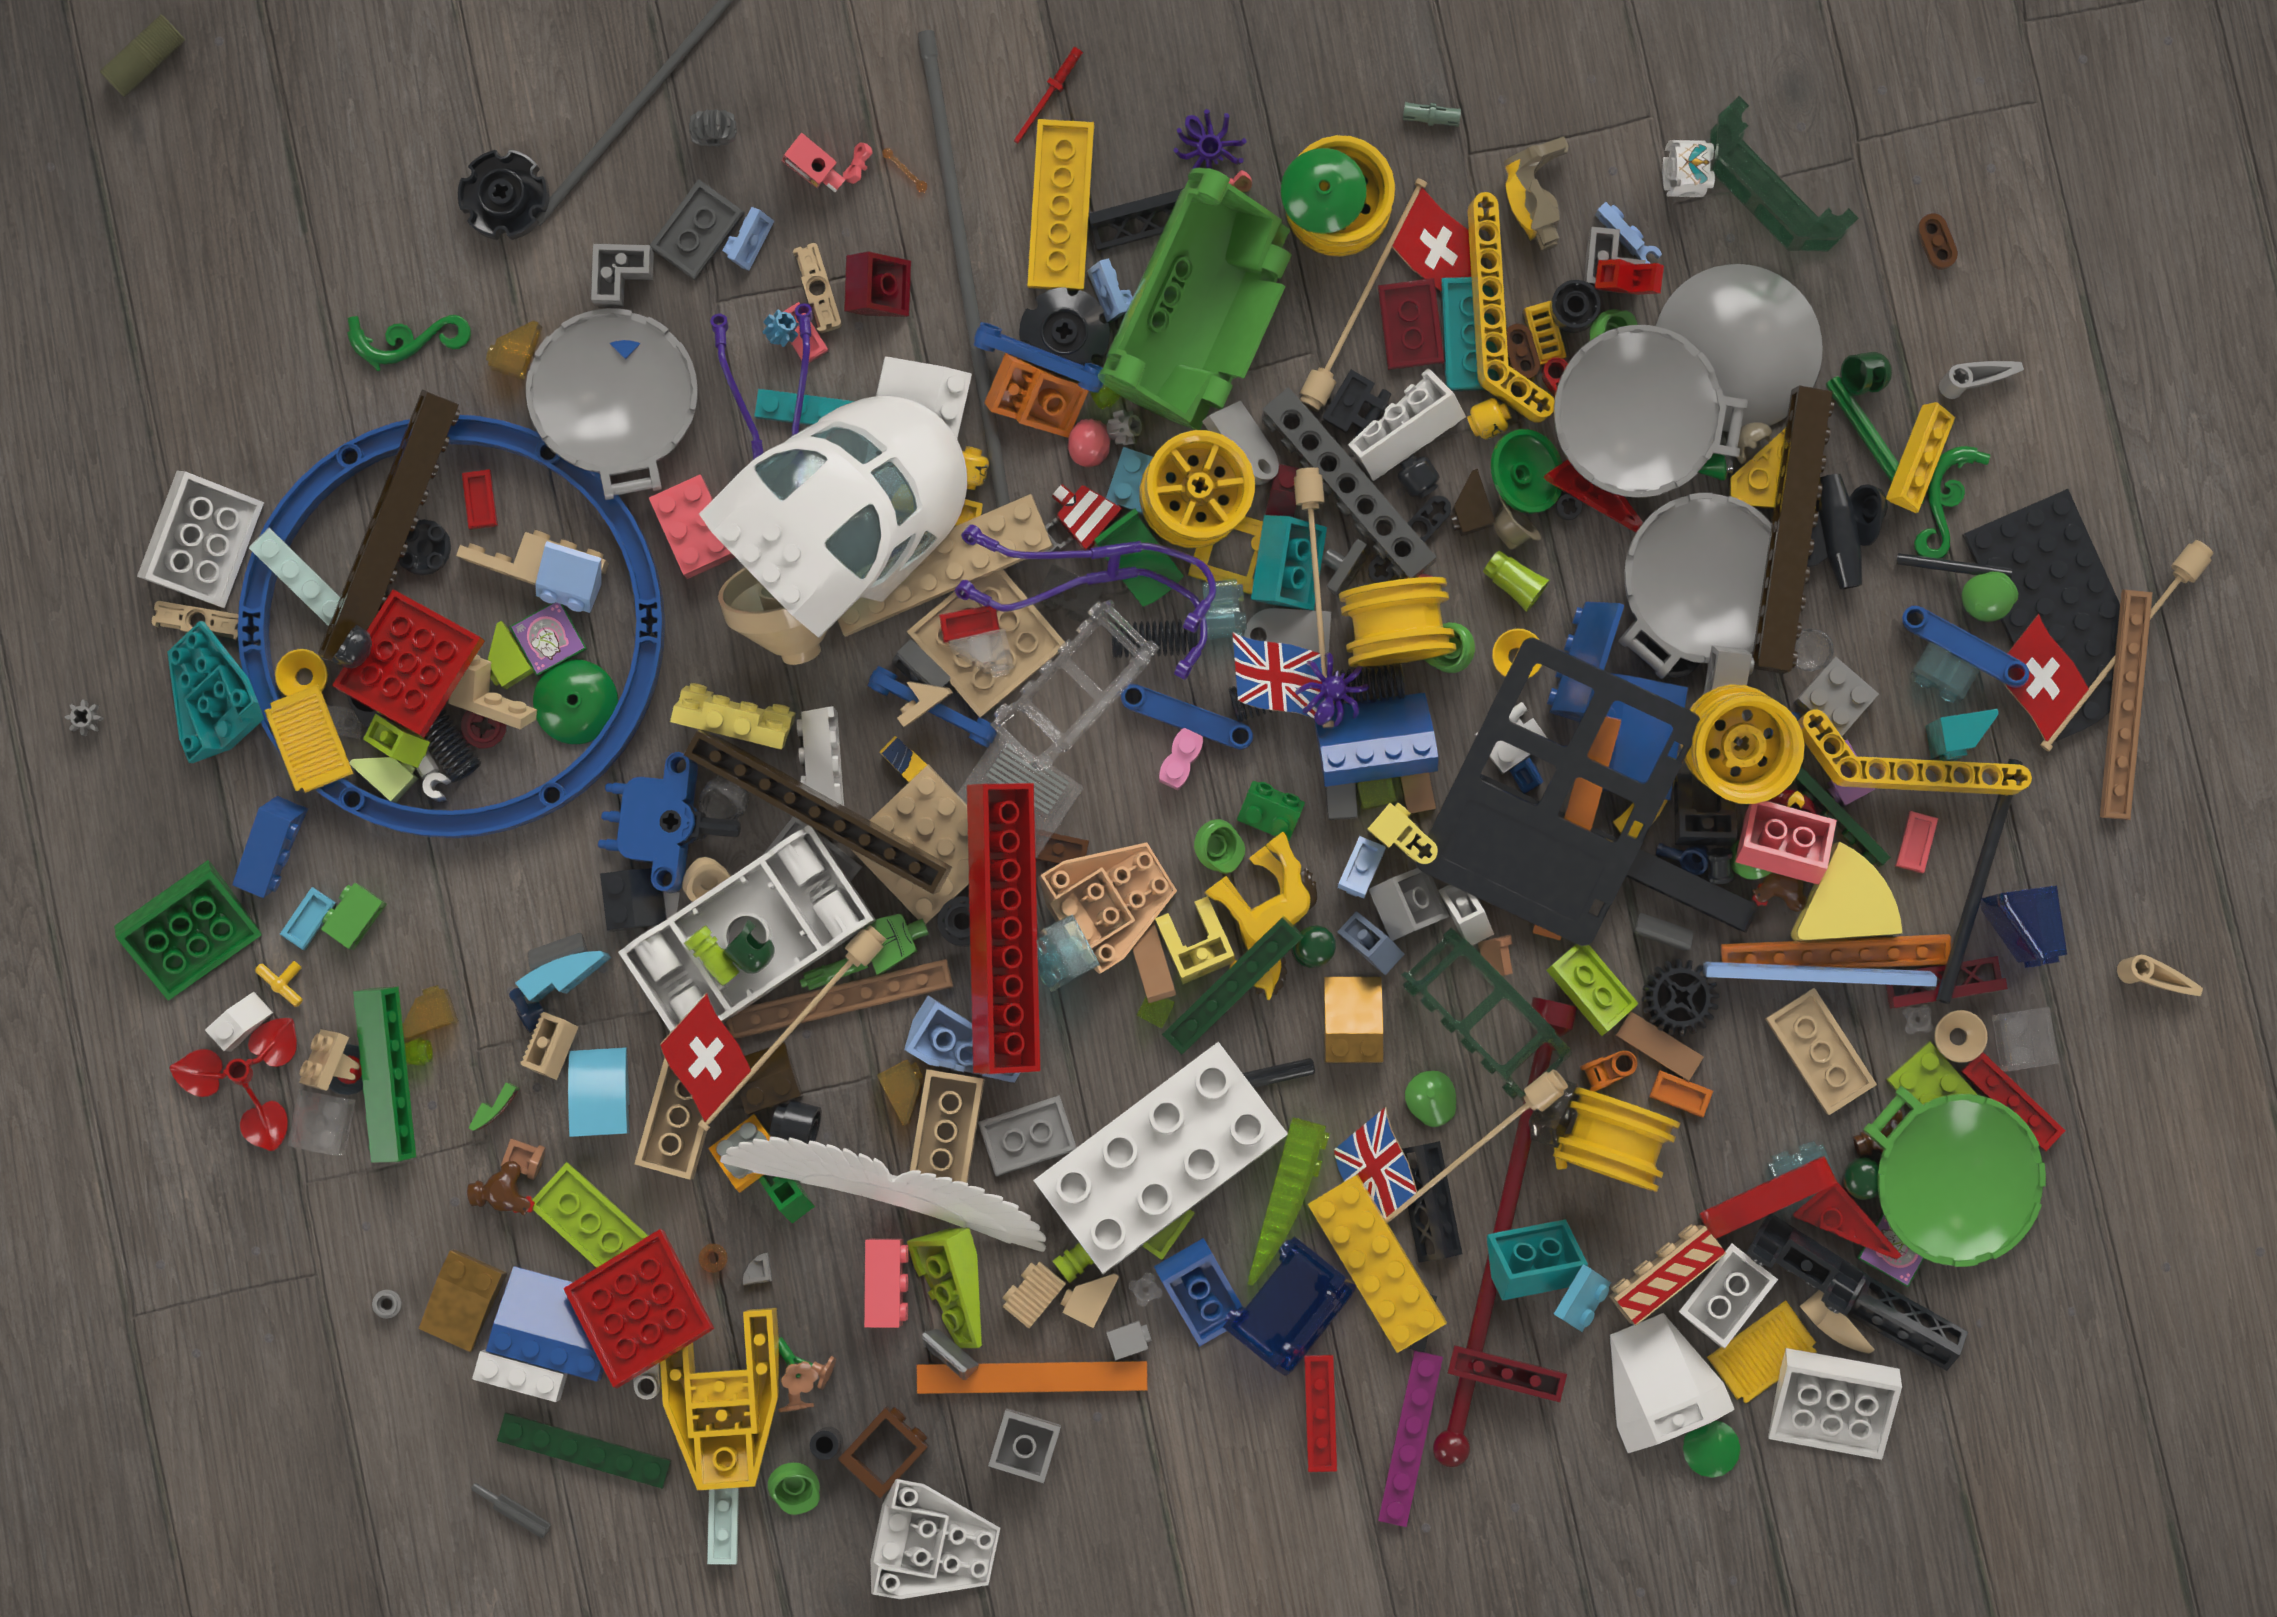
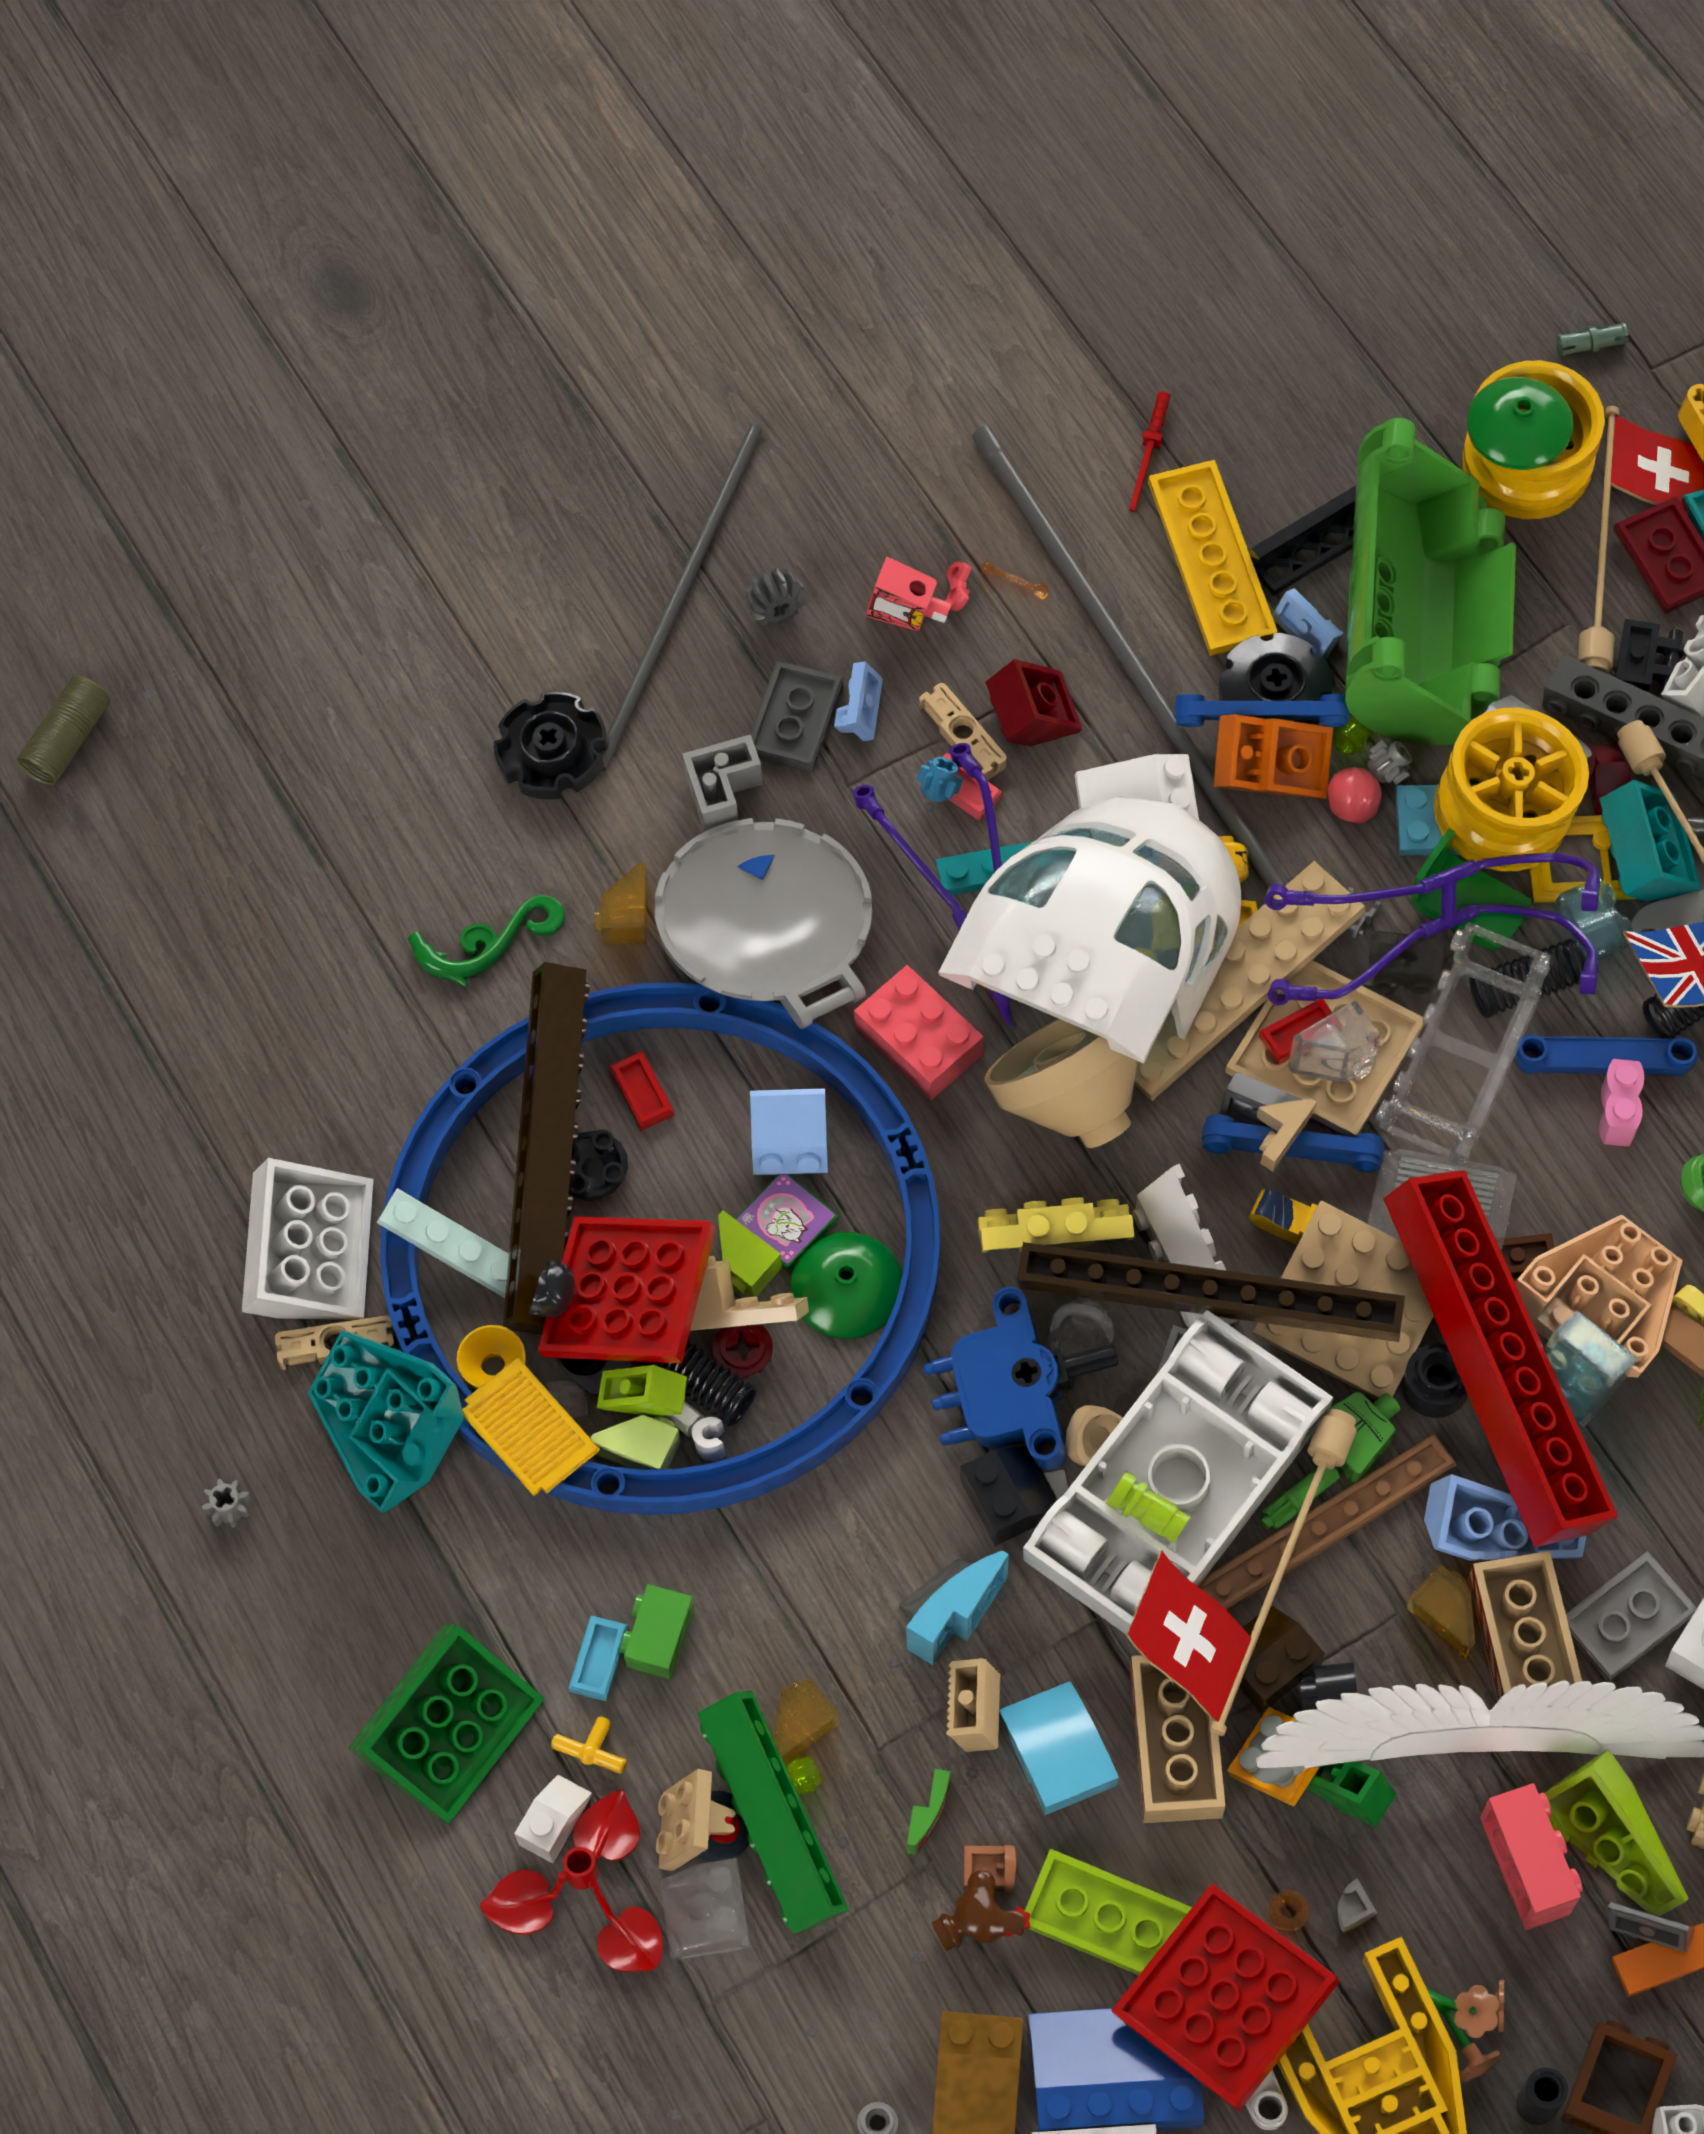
camera: 20 degrees left, 20 degrees down
blue wedge [232,796,308,898] -> none
tan bracket [456,530,609,586] -> none
dark blue bar [509,988,545,1033] -> none
dark green helmet [723,919,775,974] -> none
torso [1052,484,1122,551] -> none
dark purple animal [1173,109,1247,169] -> none

